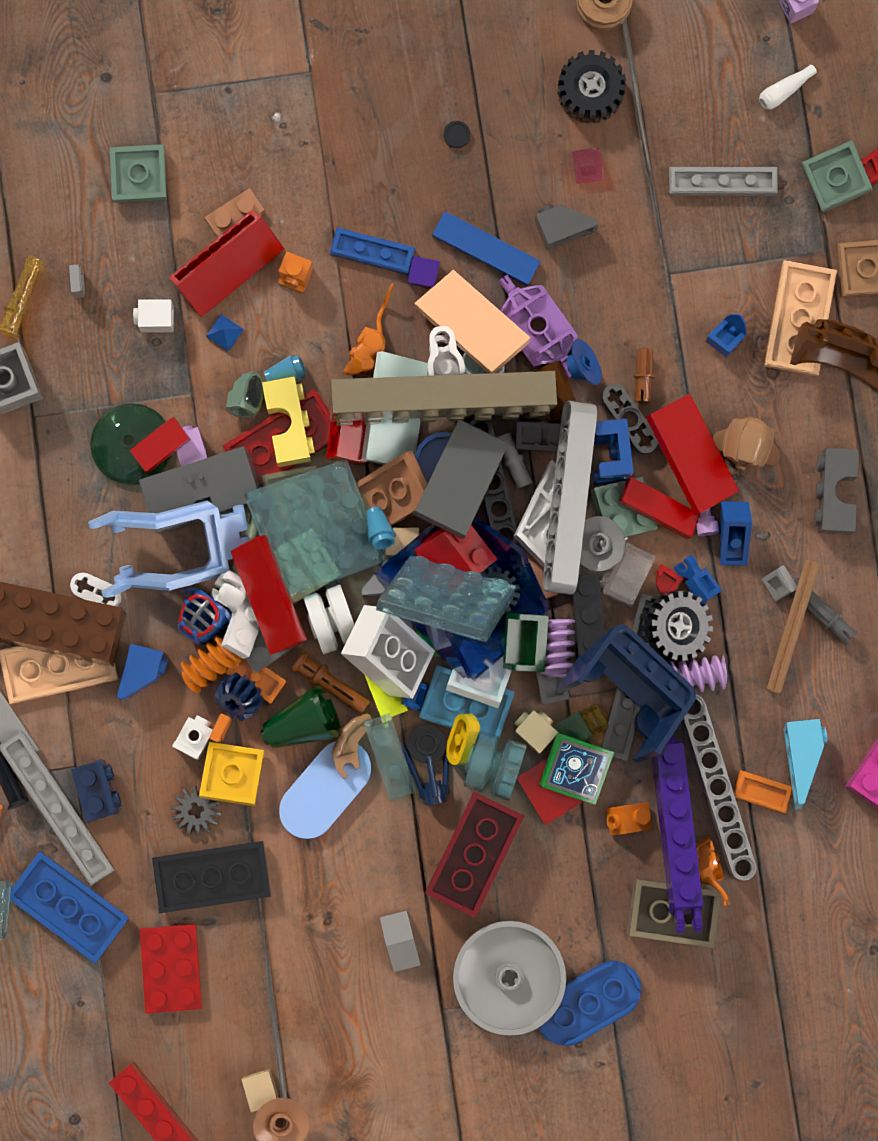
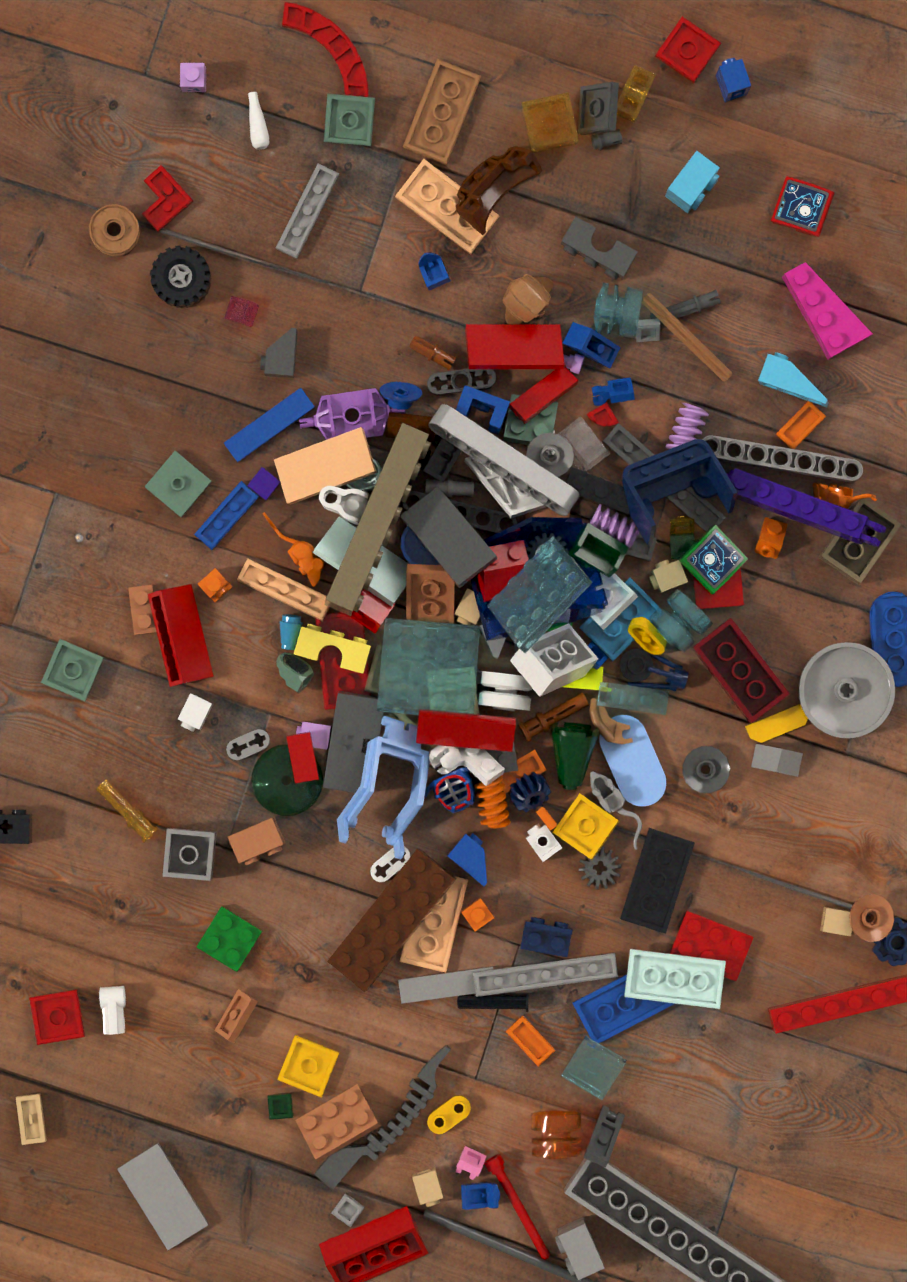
camera: 60 degrees left, 5 degrees up
light grey tile [69,265,85,298] -> none
blue slope [206,314,244,352] -> none
dark azure cone [366,506,396,550] -> none
black piece [443,121,470,148] -> none
wheel [639,591,713,661] -> none
none -> red tile [142,165,193,232]
none -> sand green plate [145,451,212,518]
none -> light grey beam [226,729,270,760]
none -> nougat brick [228,817,286,865]
none -> light nougat tile [237,558,330,621]
none -> orange brick [461,897,494,932]
none -> light grey animal [590,771,642,850]
none -> clear light blue wheel [593,283,643,339]
none -> light aqua tile [624,949,726,1009]
none -> dark grey dish [682,746,730,793]
none -> yellow piece [745,704,808,743]

